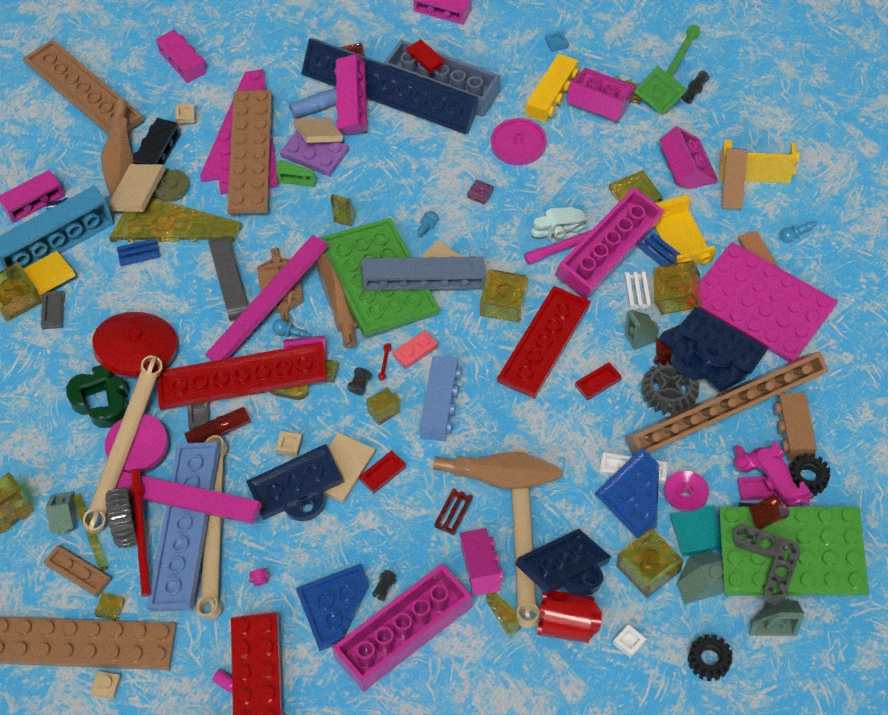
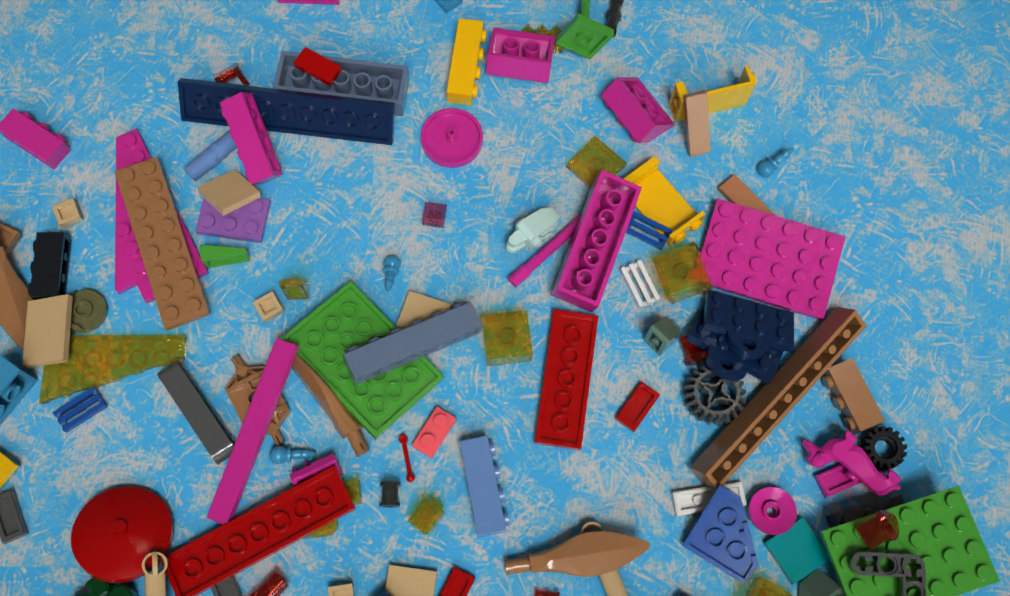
camera: 25 degrees left, 15 degrees up
none -> tan plate [252,291,284,323]

